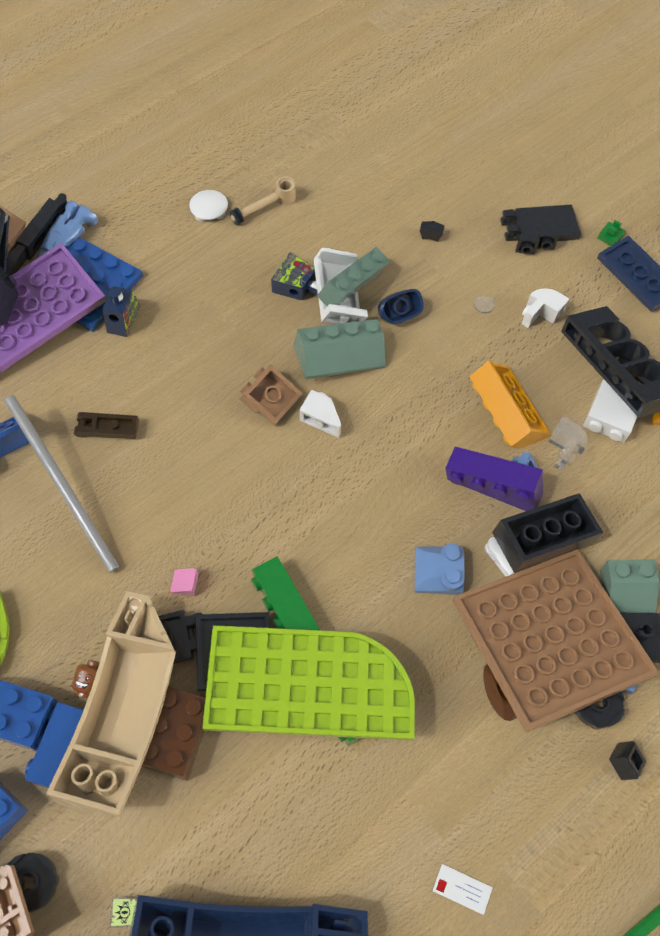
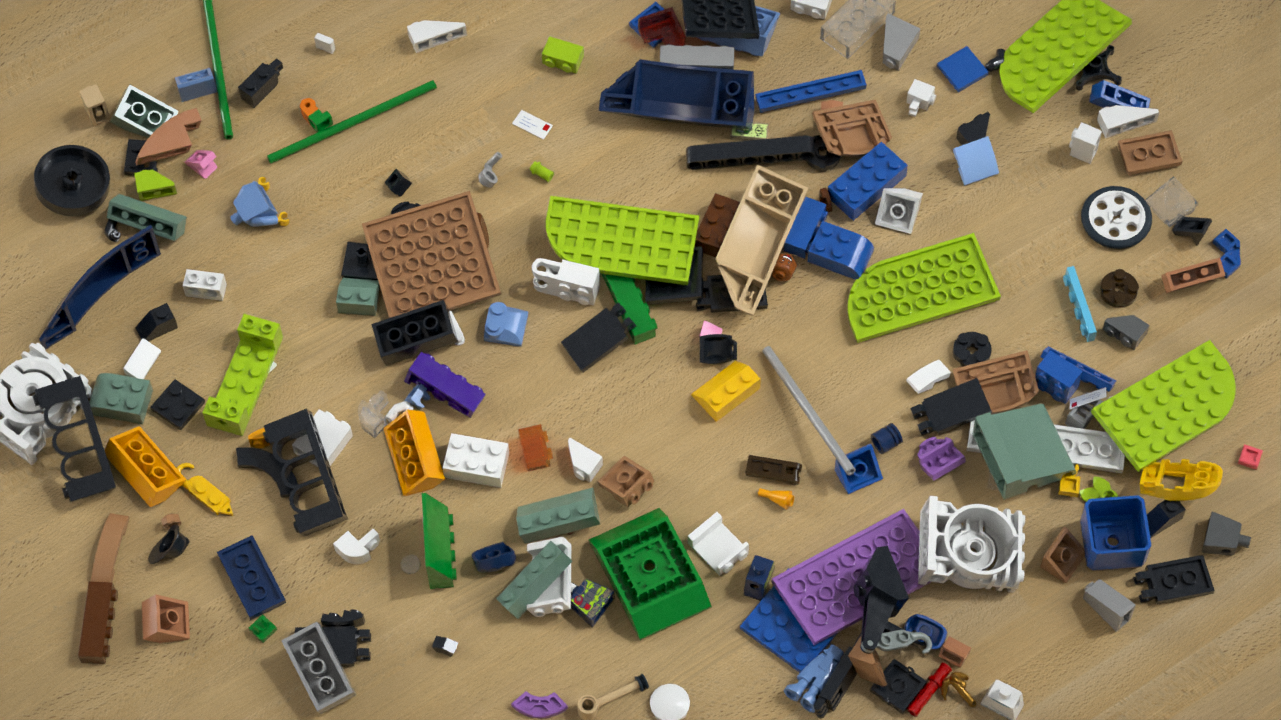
camera: 170 degrees left, 0 degrees up
none -> light grey brick [281,622,356,714]
none -> white arm [385,401,413,422]
none -> green slope [422,493,457,589]
none -> white brick [443,433,509,488]
none -> light grey plate [478,152,502,188]
none -> medium lavender tile [511,691,568,719]
none -> clear orange brick [518,424,553,471]
none -> lime pin [530,161,555,182]
none -> white brick [532,258,600,305]
none -> black tile [561,303,636,373]
none -> green slope [588,508,712,640]
none -> black beam [686,136,815,170]
none -> white panel [688,512,749,576]
none -> yellow slope [691,361,761,422]
none -> black piece [699,334,737,364]
none -> light orange cone [758,488,795,510]
none -> reddish brown tile [819,187,833,213]

